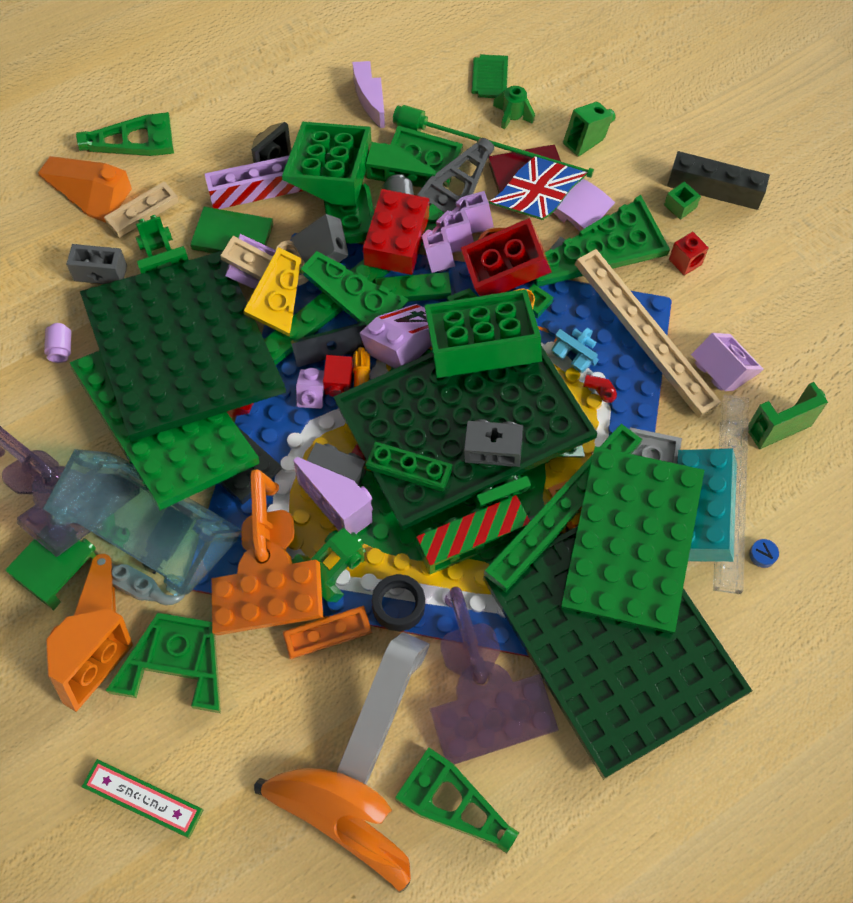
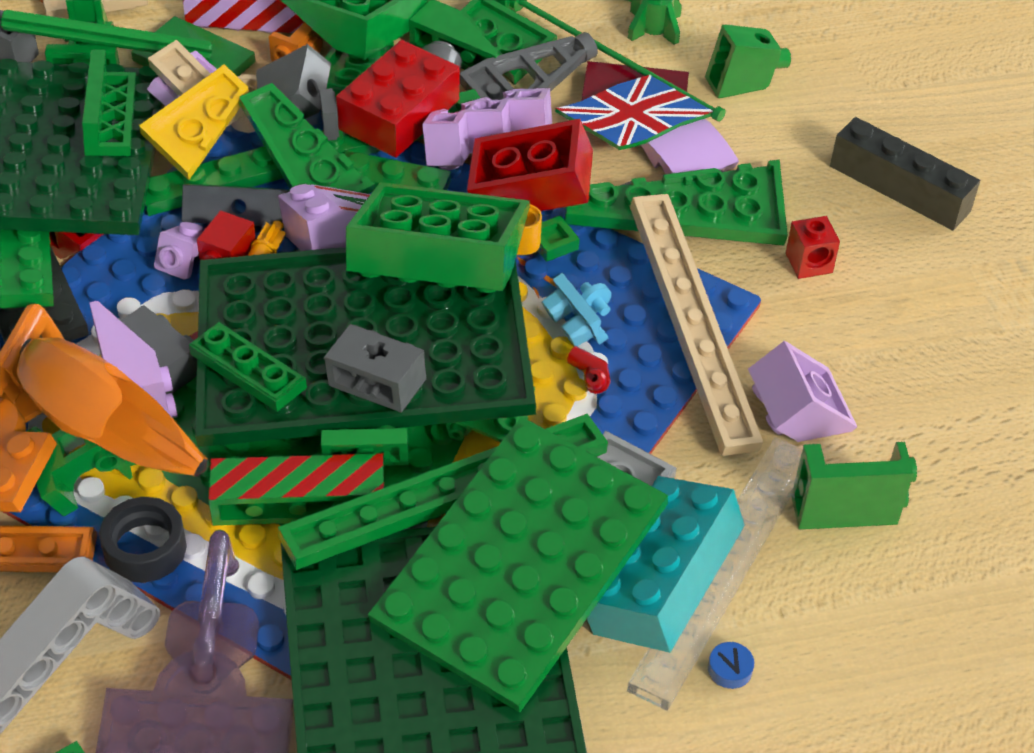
camera: 20 degrees right, 15 degrees down
green plate [664,181,701,220] -> none
none -> green axle [1,10,213,61]
none -> orange piece [17,338,209,477]
none -> green fence [82,50,136,156]
none -> orange bracket [269,22,323,62]
none -> dark grey tile [320,88,339,141]

